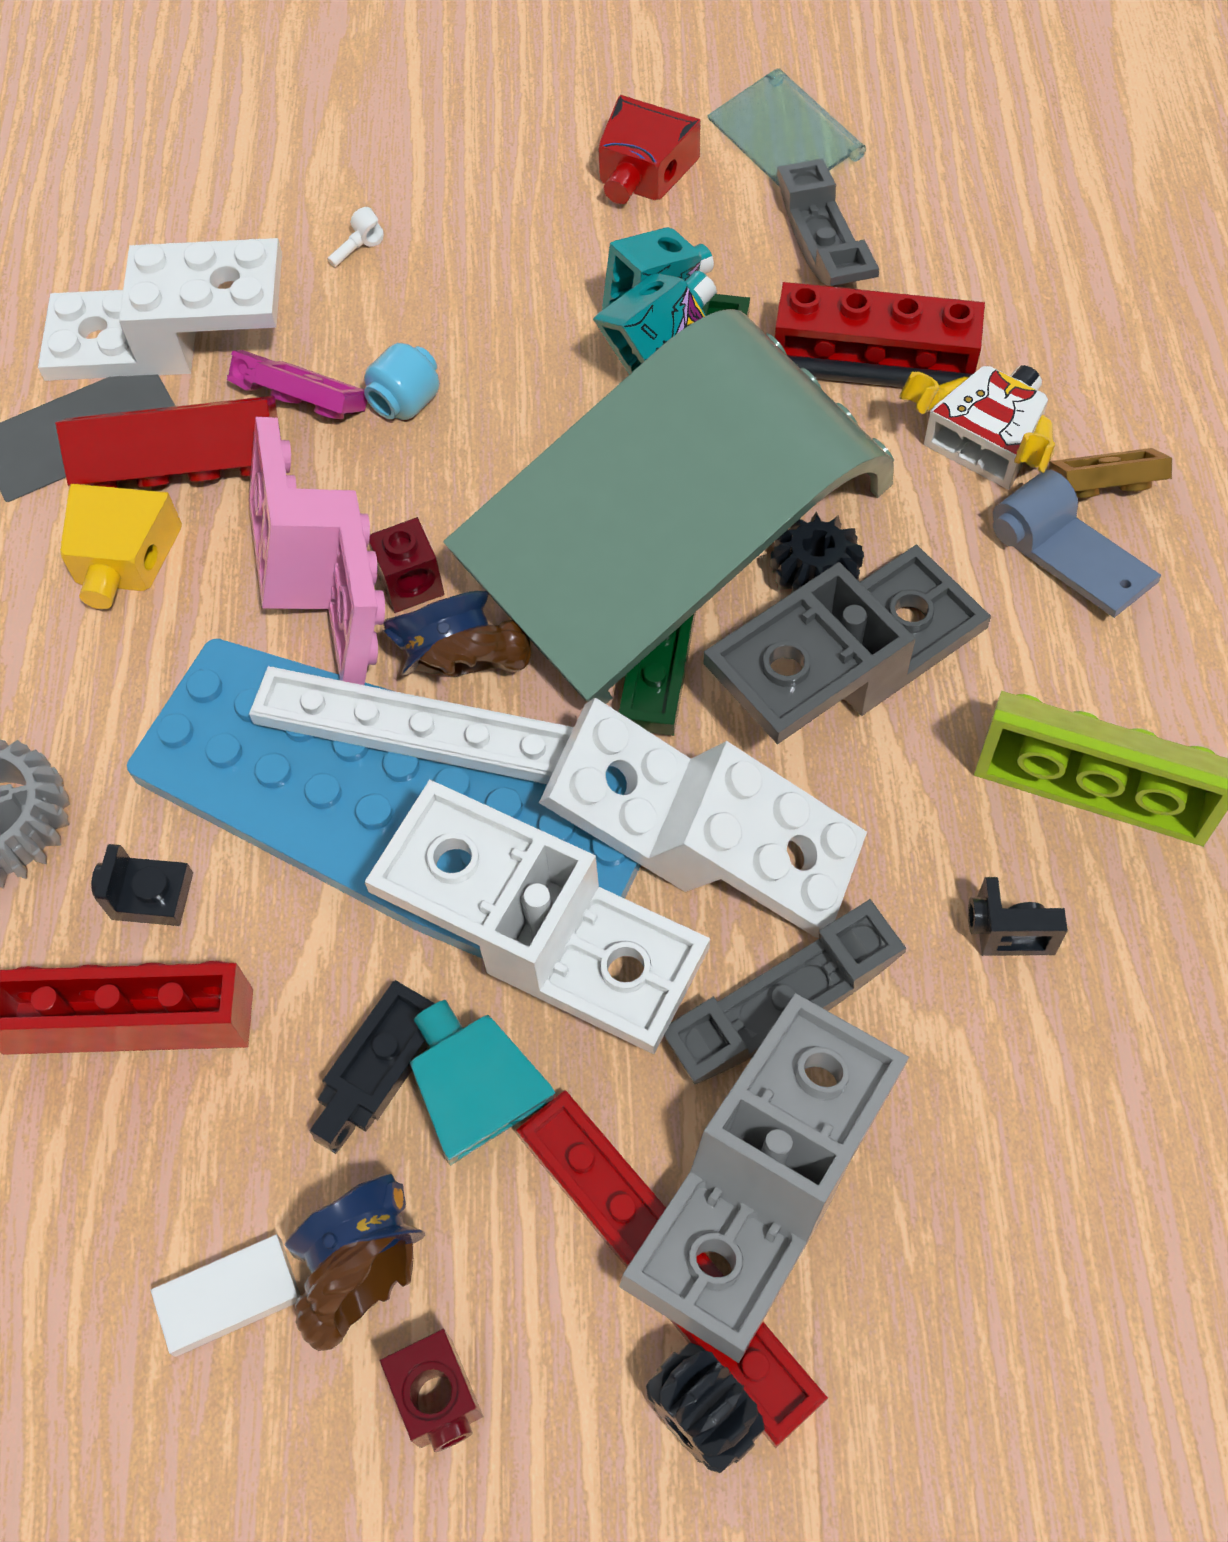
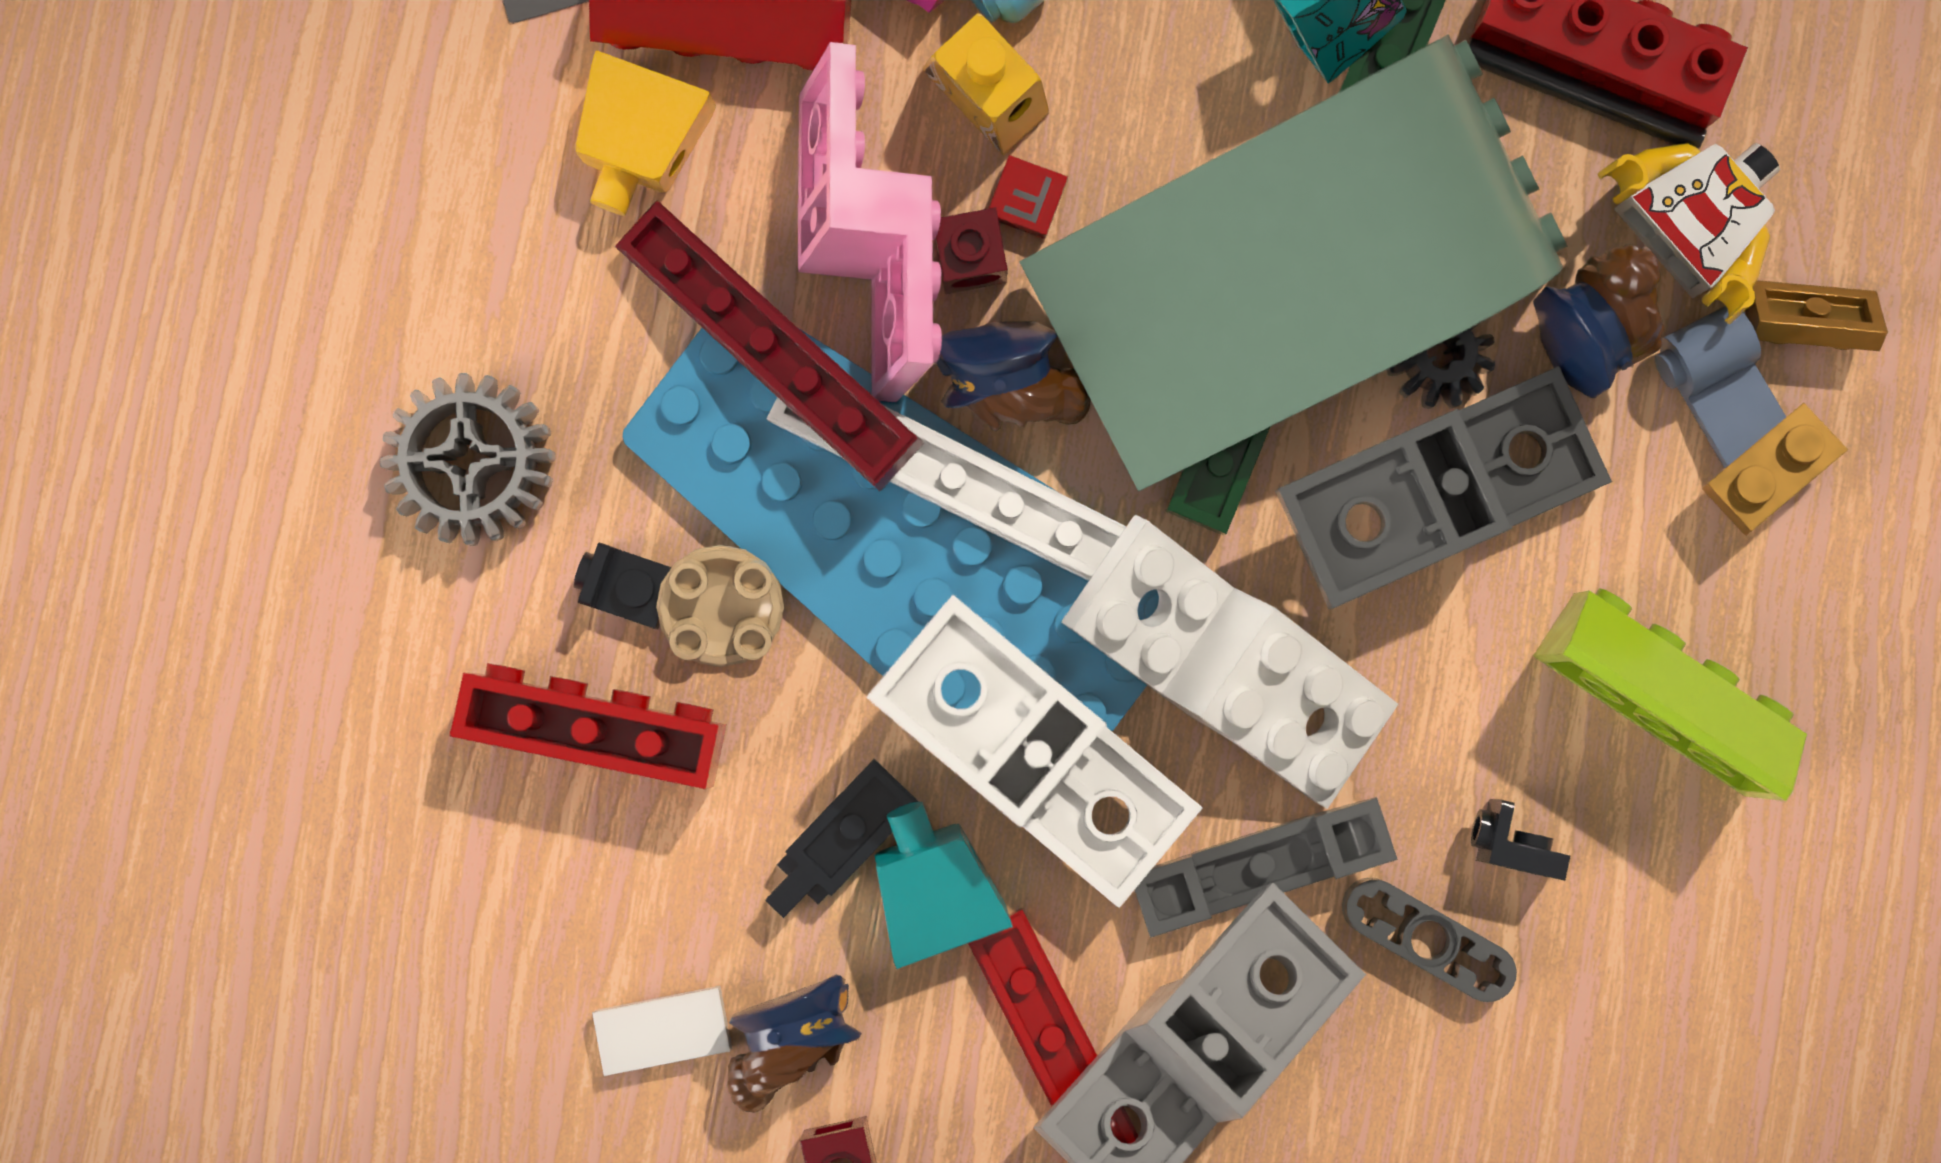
camera: 10 degrees right, 25 degrees up
none -> dark red tile [615,200,924,491]
none -> tan dish [656,545,784,667]
none -> yellow torso [922,13,1049,156]
none -> red tile [989,155,1068,239]
none -> dark grey beam [1342,878,1517,1002]
none -> piece [1533,245,1665,398]
none -> pearl gold plate [1702,402,1848,536]

